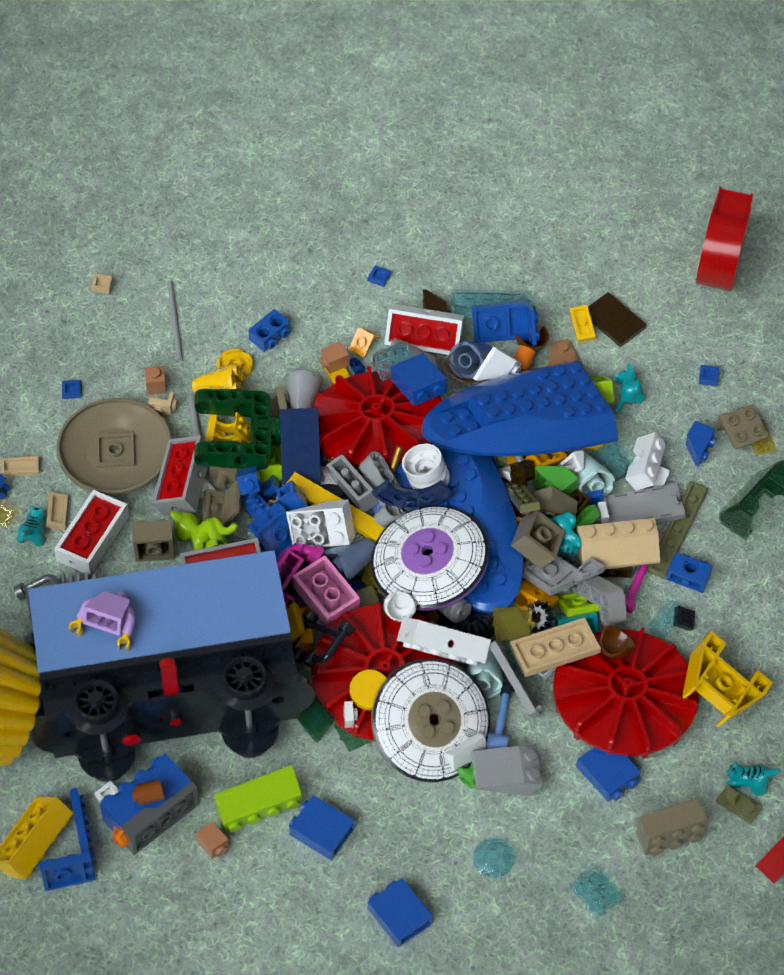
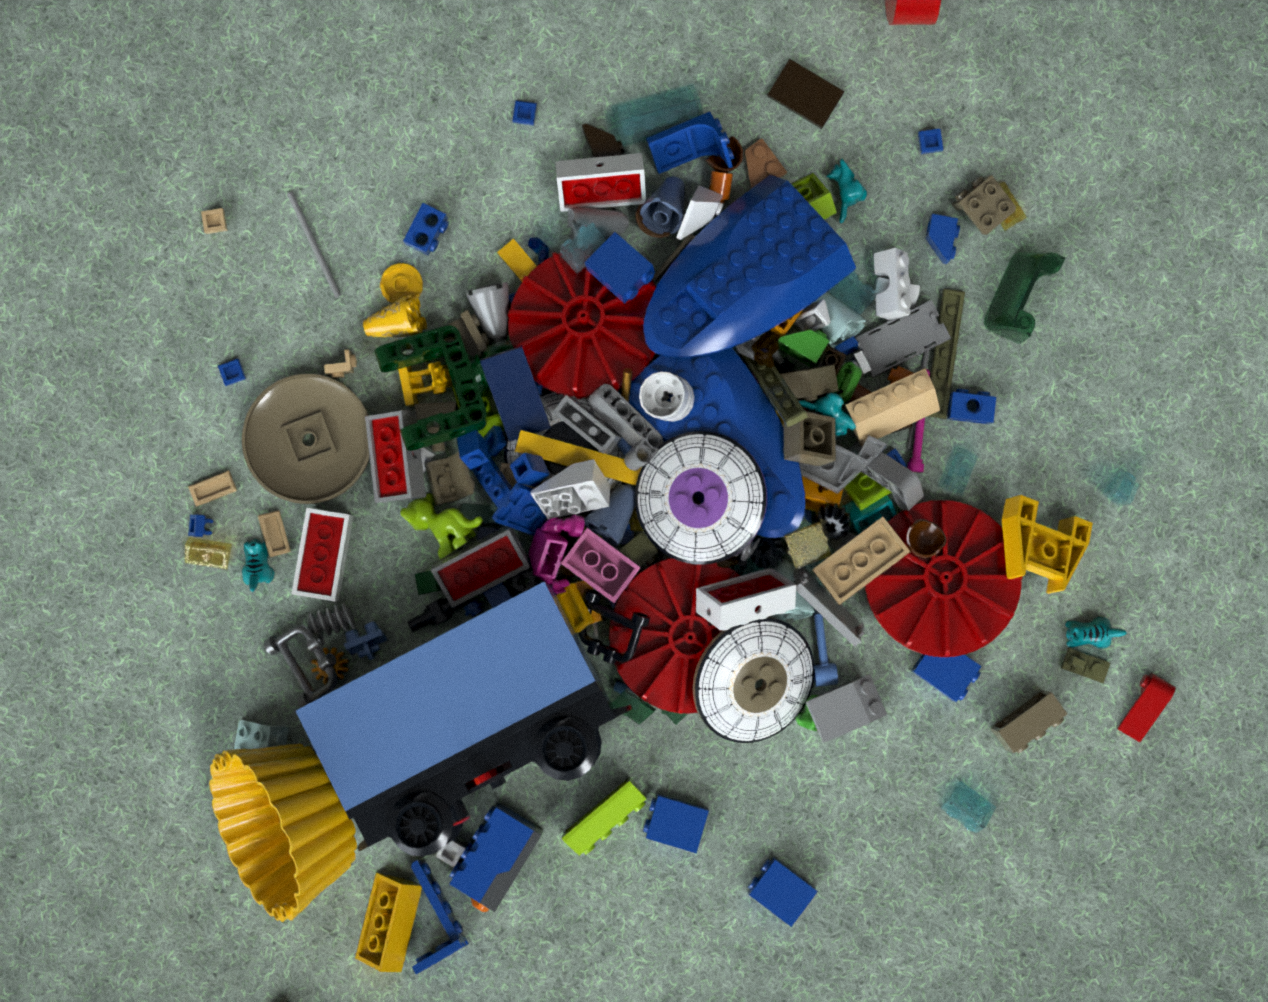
camera: 15 degrees left, 30 degrees up
lavender torso [69,591,135,652] -> none
dark orange brick [131,779,164,806] -> none
dark tan brick [132,519,175,562] -> none
nougat brick [145,366,166,395] -> none
light grey bar [187,394,201,436] -> none
nougat brick [196,821,229,859] -> none
nougat brick [319,341,349,374] -> none
white plate [344,701,358,728] -> none
light orange bracket [348,327,381,357] -> none
yellow tile [349,670,386,710] -> none
dark blue tile [372,480,454,510] -> none
white hair [383,592,416,622] -> none
white slope [445,733,486,771] -> none
clear light blue dish [473,838,514,879] -> none
yellow plate [569,305,596,343] -> none
black tile [673,605,695,631] -> none

